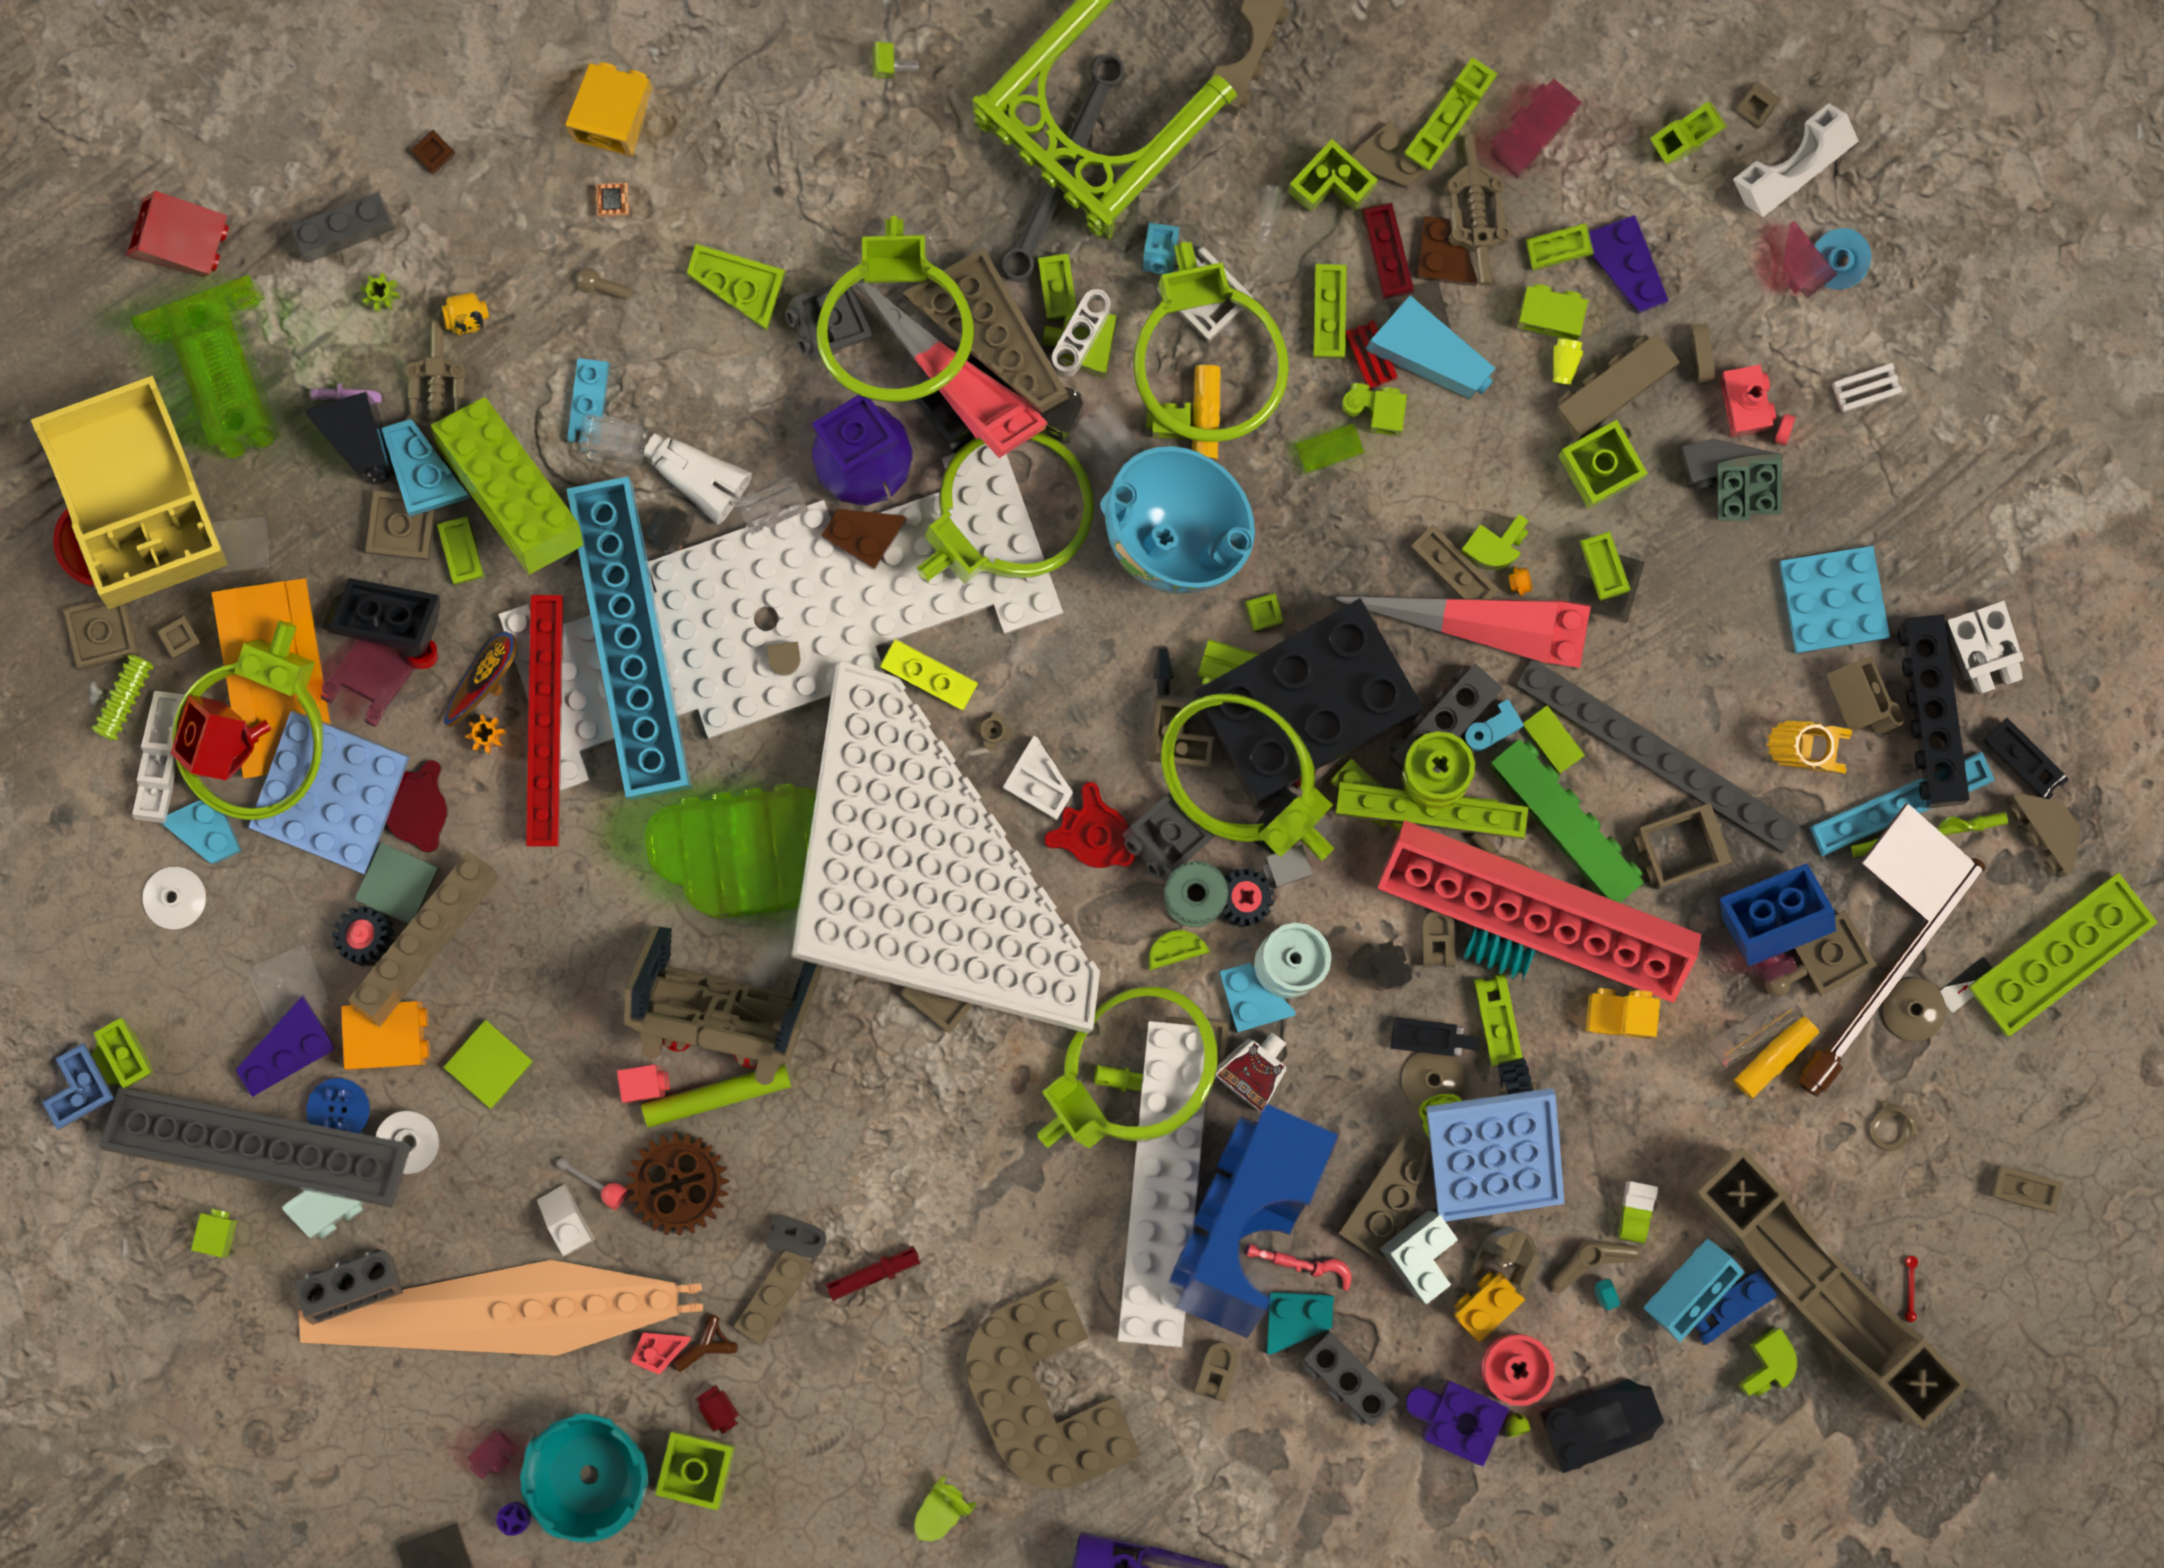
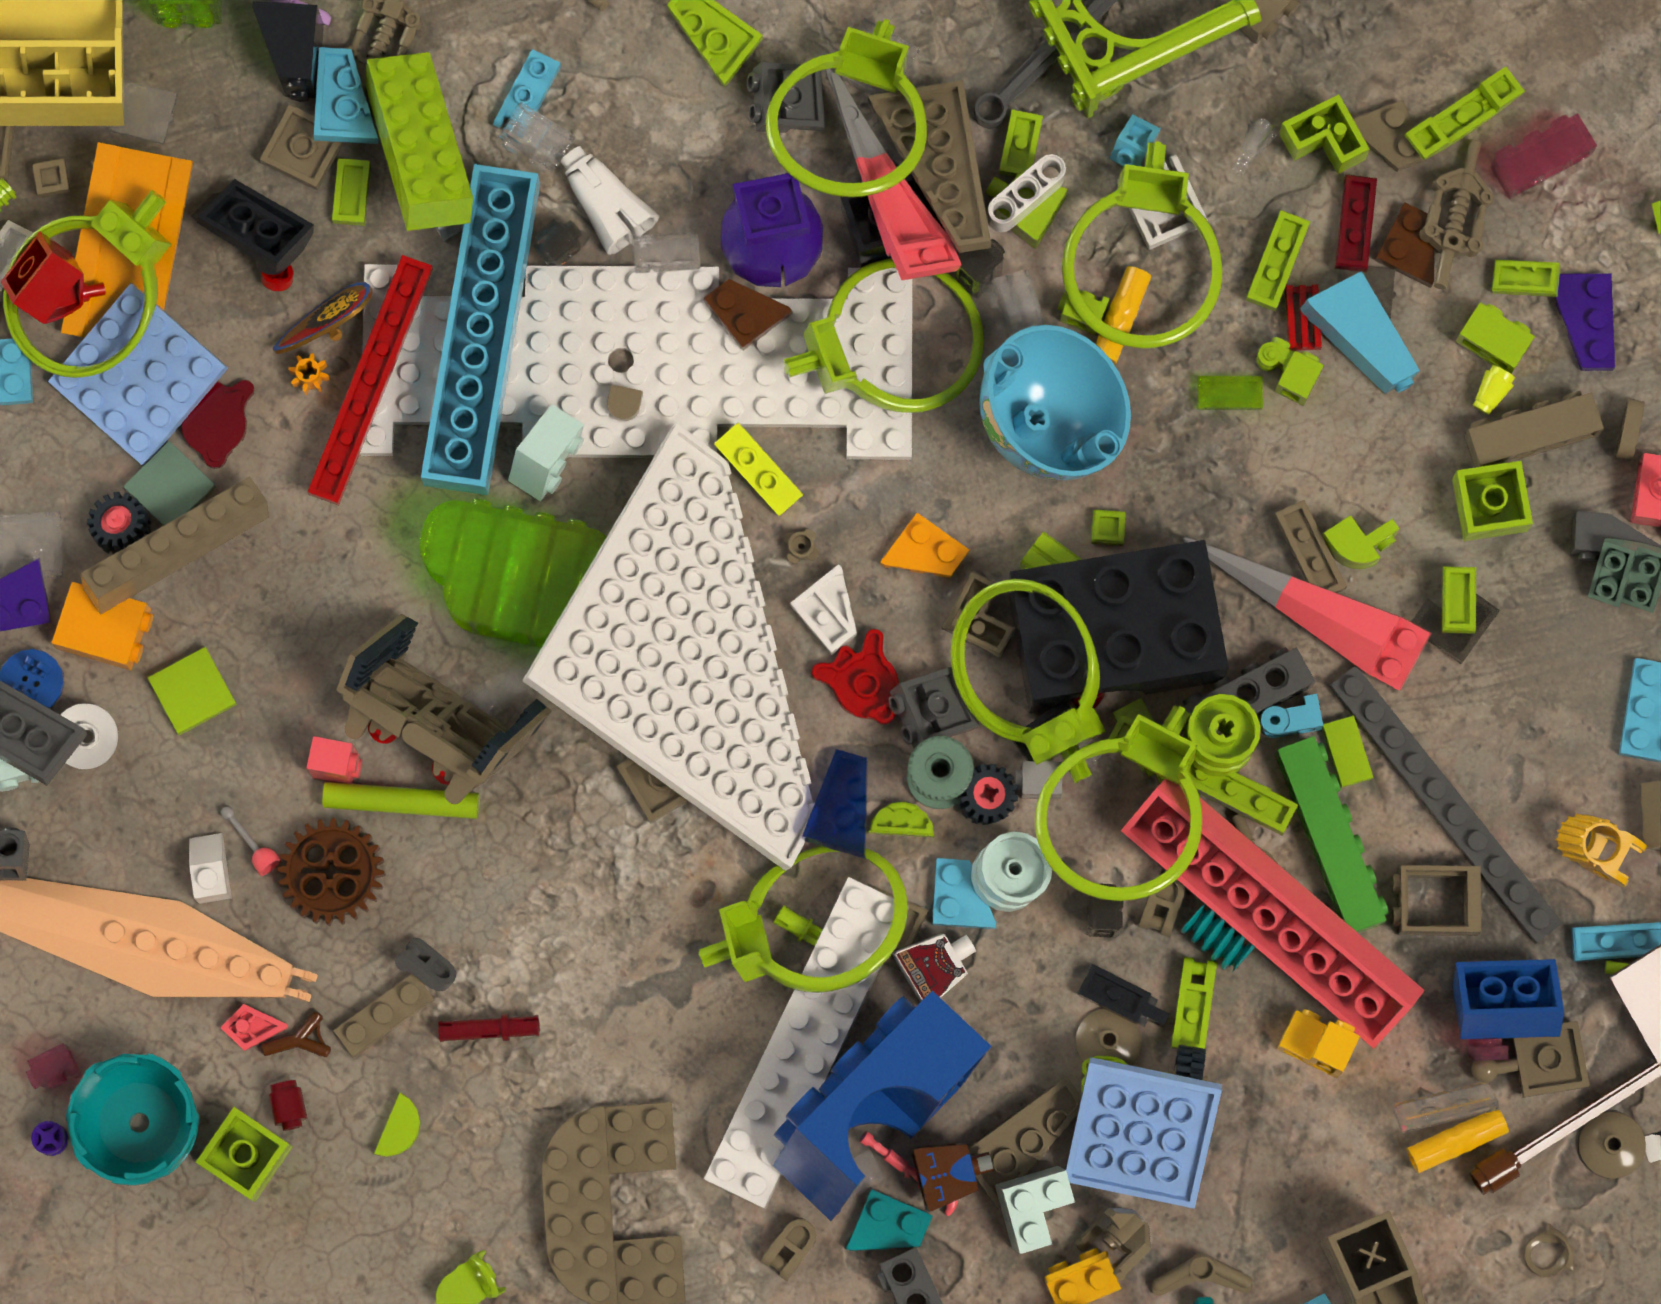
camera: 20 degrees right, 5 degrees down
clear pink flag [321,640,416,727] -> none
black bar [1153,646,1174,695] -> none
light orange plate [1509,566,1533,597] -> none
leg [1618,1181,1658,1244] -> none
none -> lime tile [374,1093,421,1157]
none -> light aqua brick [508,404,584,502]
none -> clear blue wing [802,749,868,859]
none -> light orange wing [880,513,970,578]
none -> reddish brown torso [910,1143,993,1212]
none -> lime brick [1035,705,1202,901]

